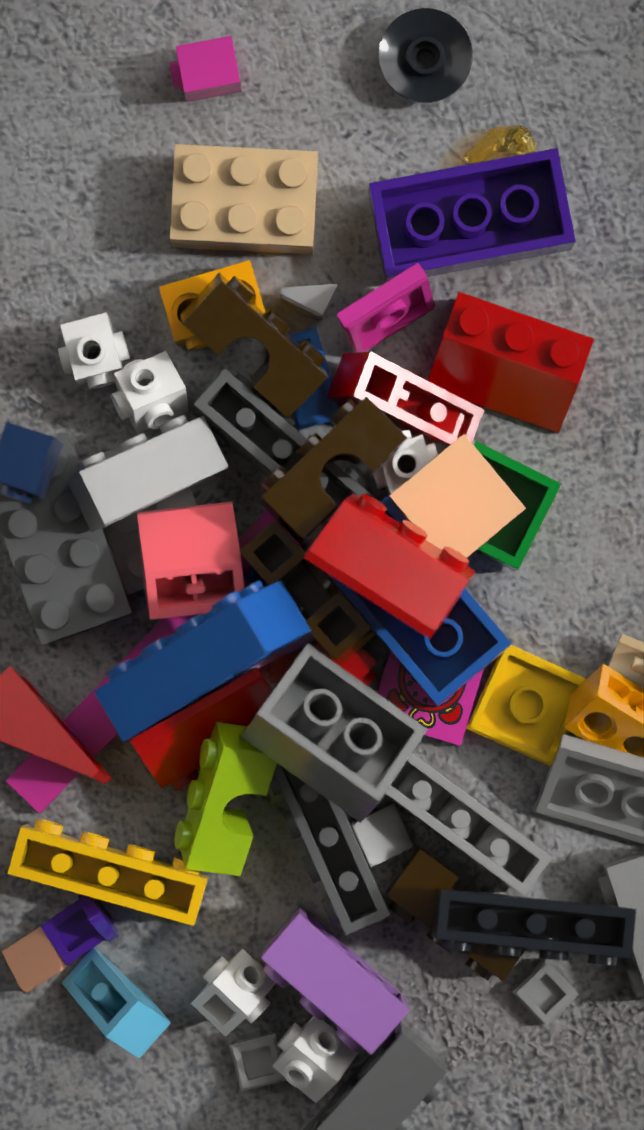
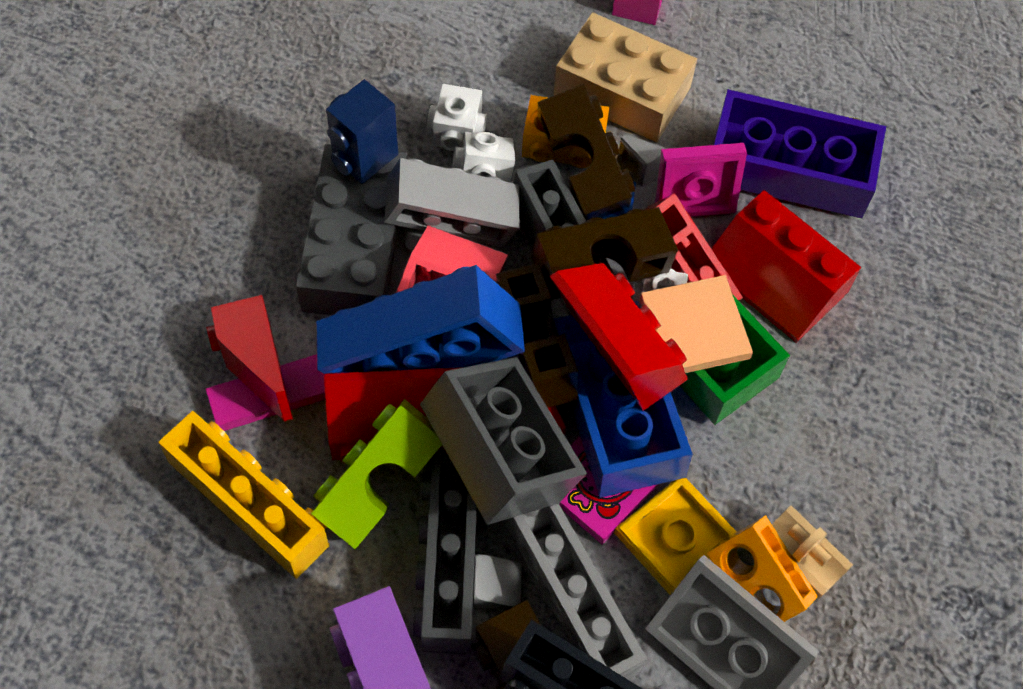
camera: 20 degrees right, 25 degrees down
nougat slope [1,927,67,994] -> none
dark purple tile [40,894,118,965] -> none
medium azure slope [61,948,171,1058] -> none
white brick [191,948,276,1037] -> none
black dish [378,8,473,103] -> none

